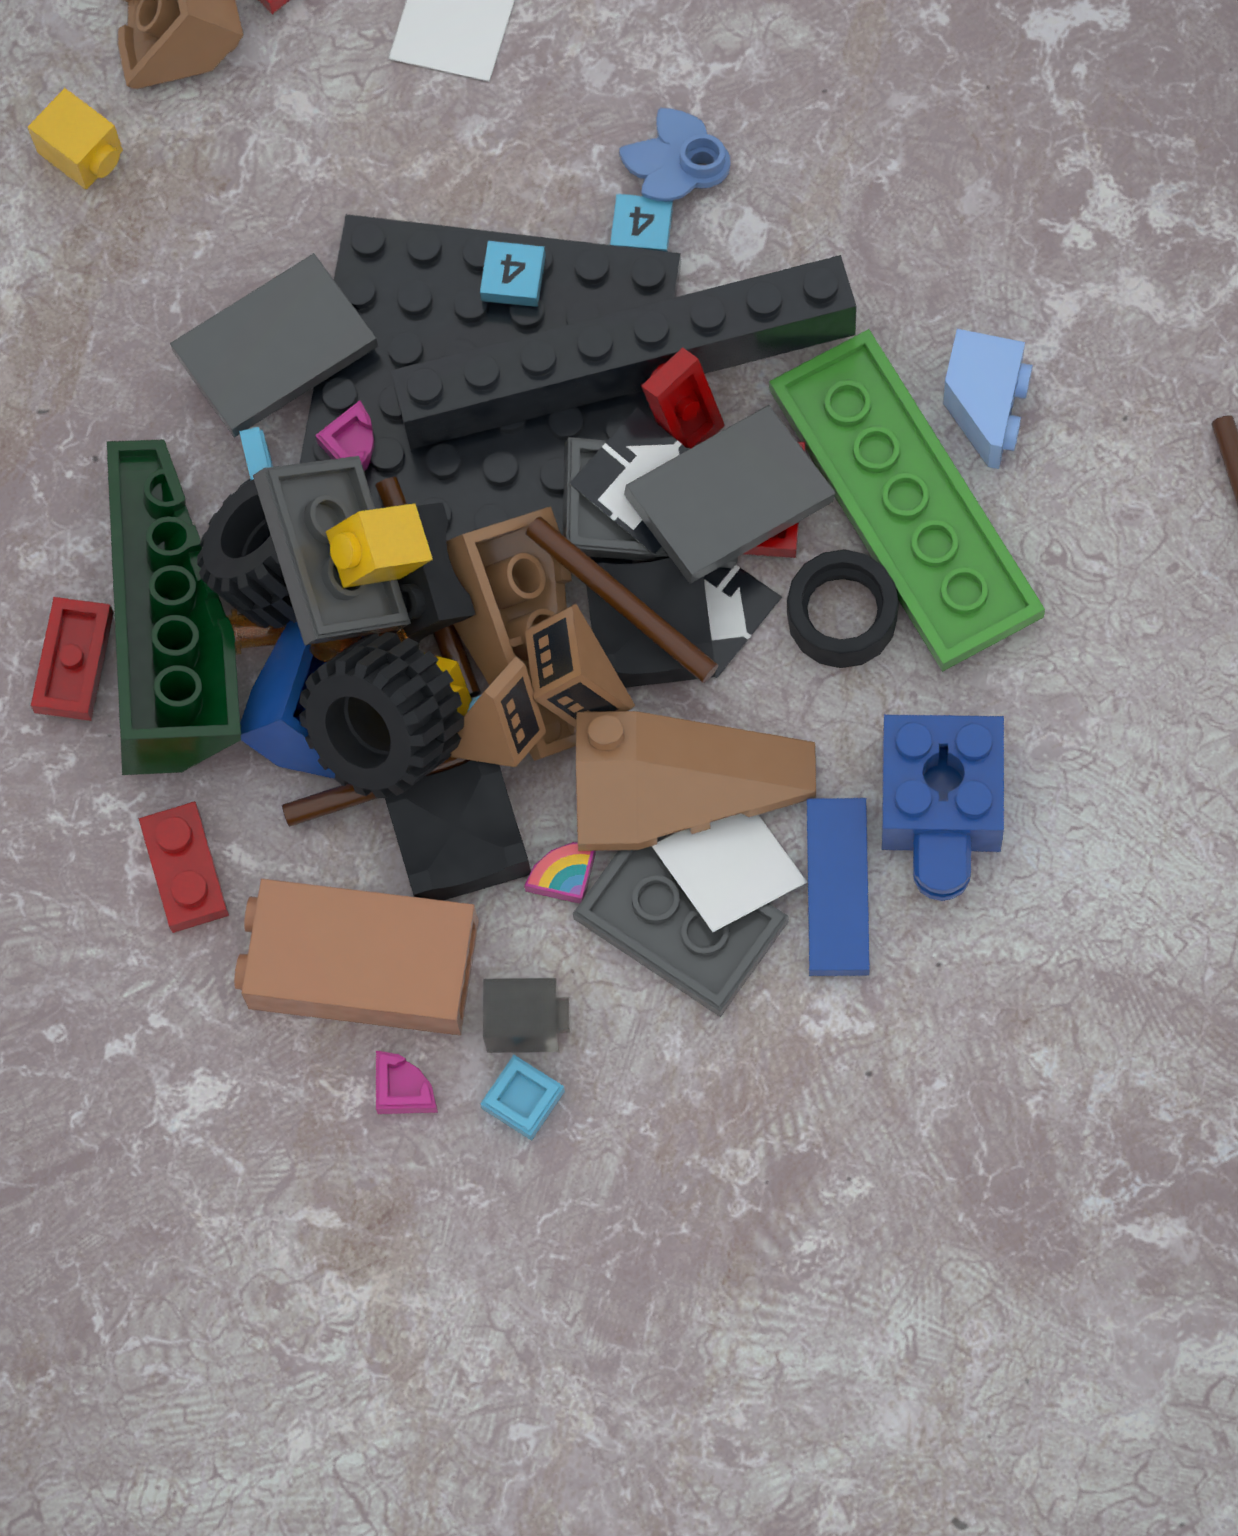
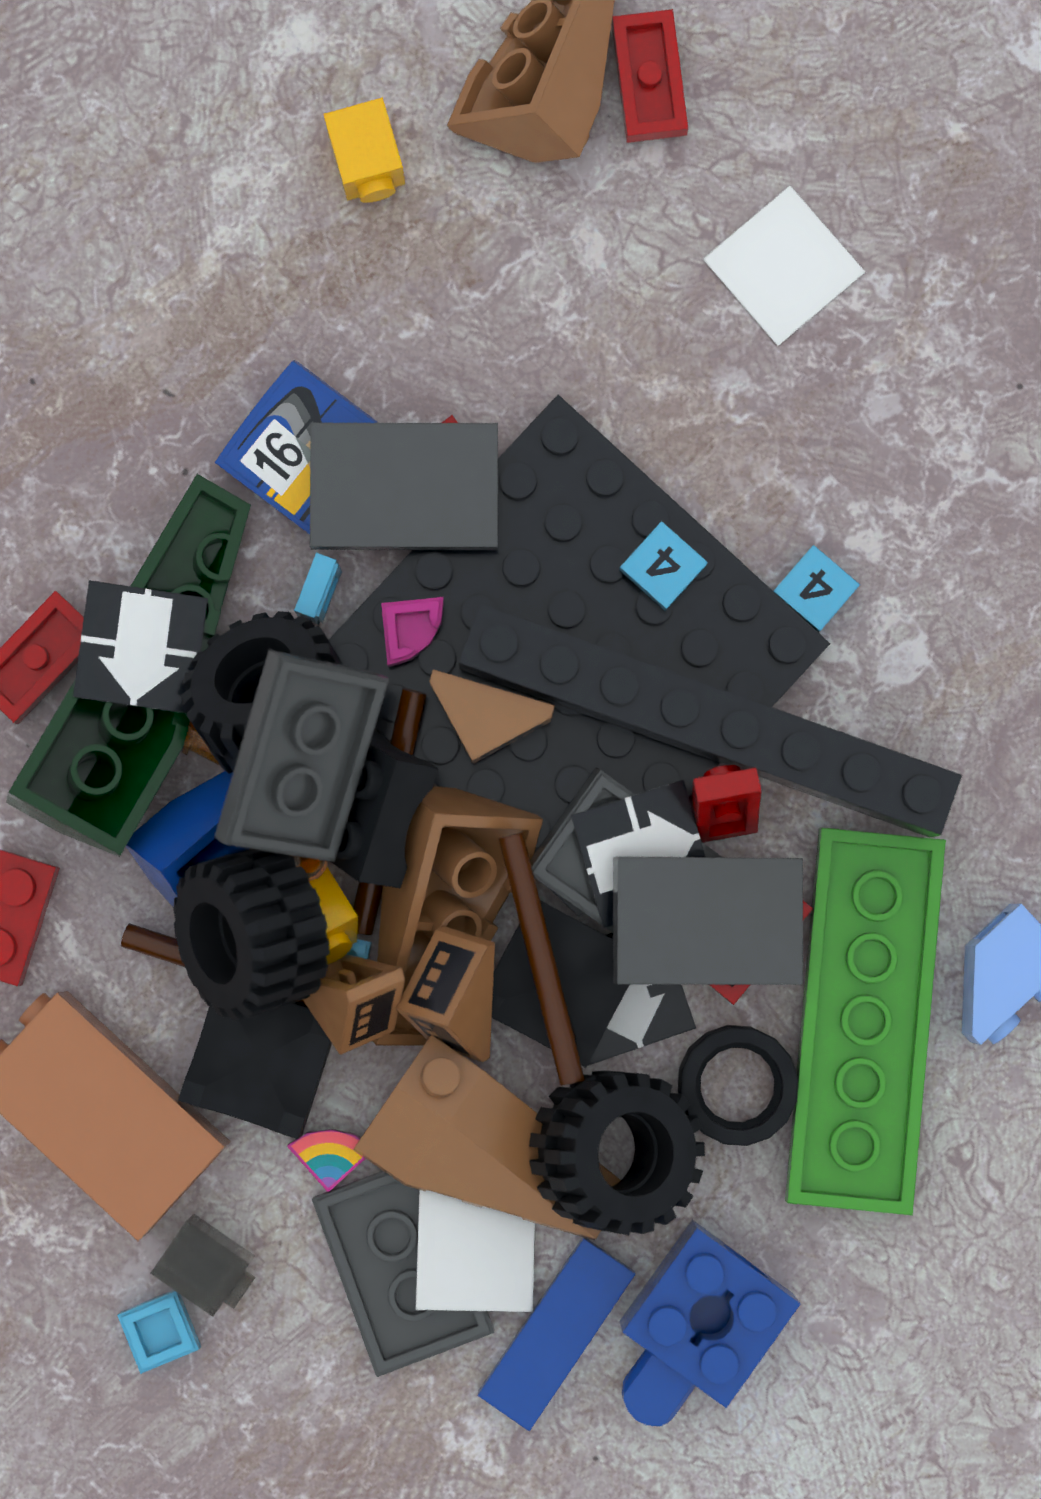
camera: 25 degrees right, 15 degrees up
yellow brick [326,503,433,588] -> none
dark pink tile [376,1051,438,1114] -> none
medium blue plate [619,108,731,201] -> none
none -> sticker [73,580,208,713]
none -> slope [214,360,379,534]
none -> medium nougat slope [429,669,555,764]
none -> black tyre [529,1070,705,1235]

